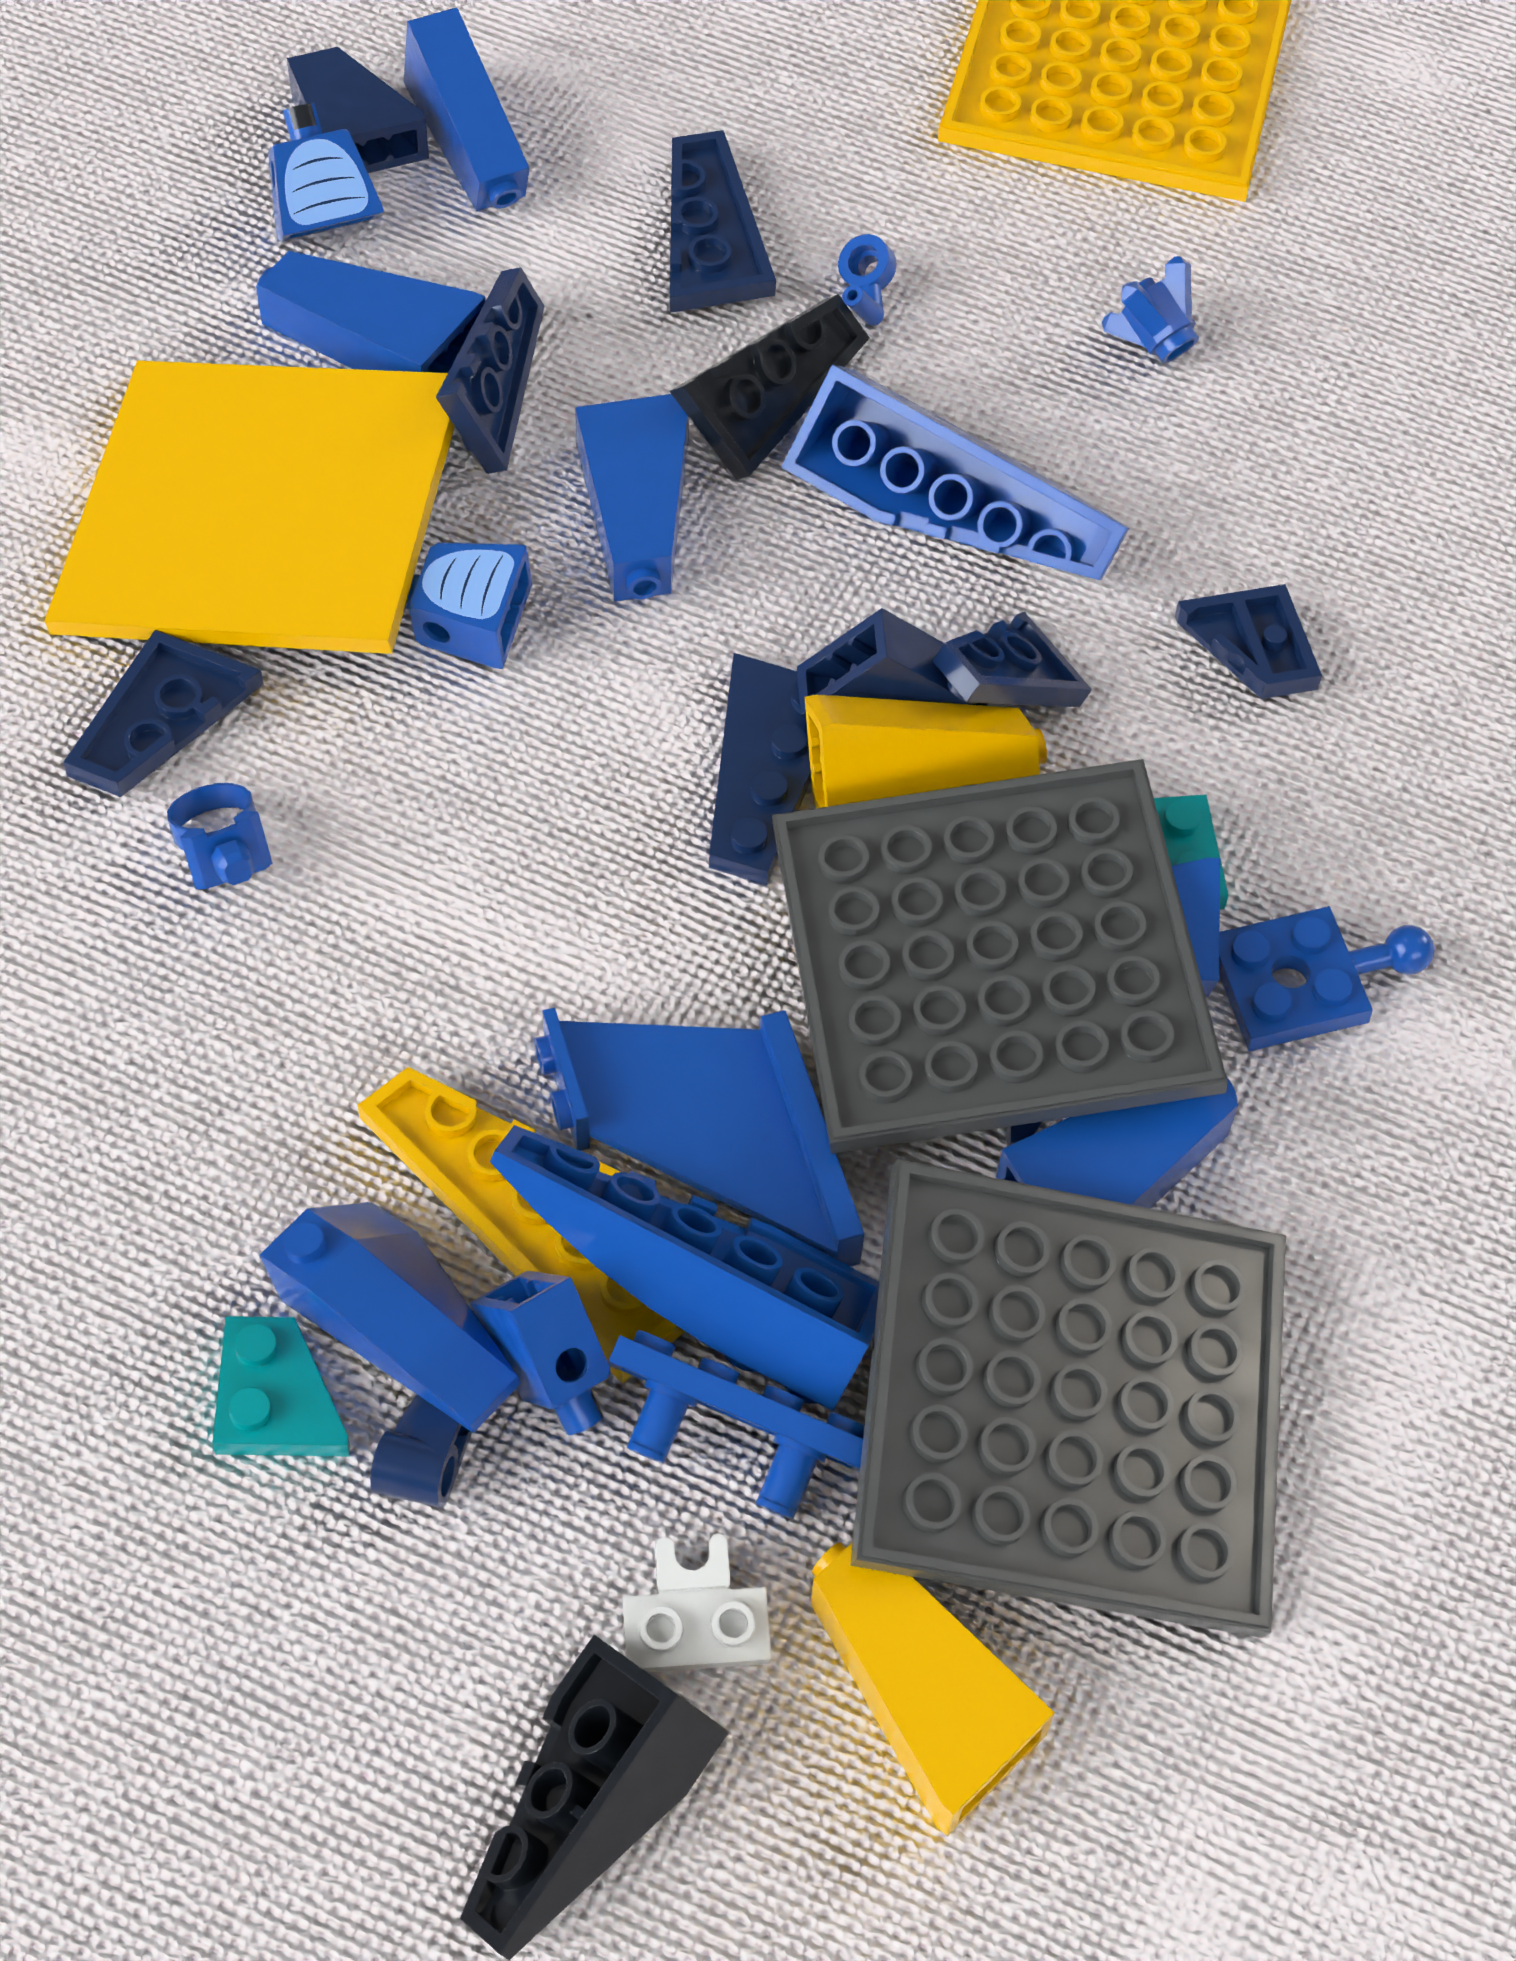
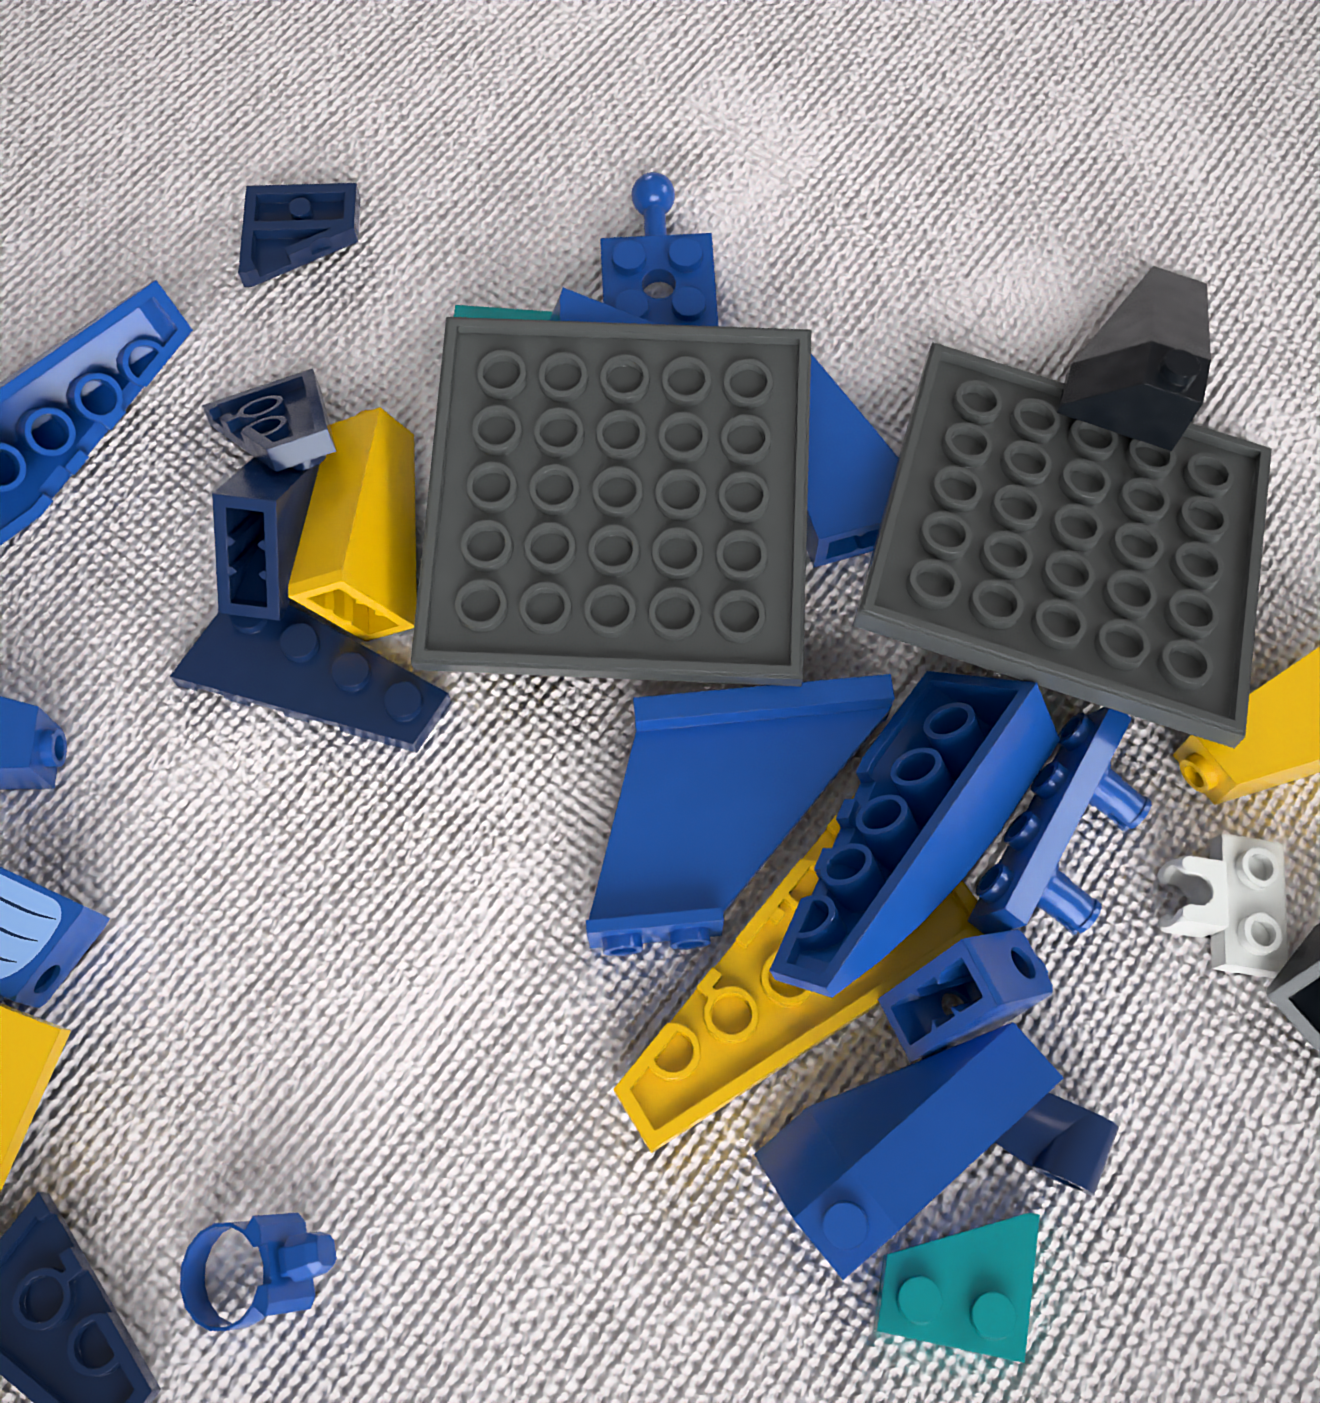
camera: 75 degrees left, 10 degrees up
none -> black wedge [1057,266,1211,451]

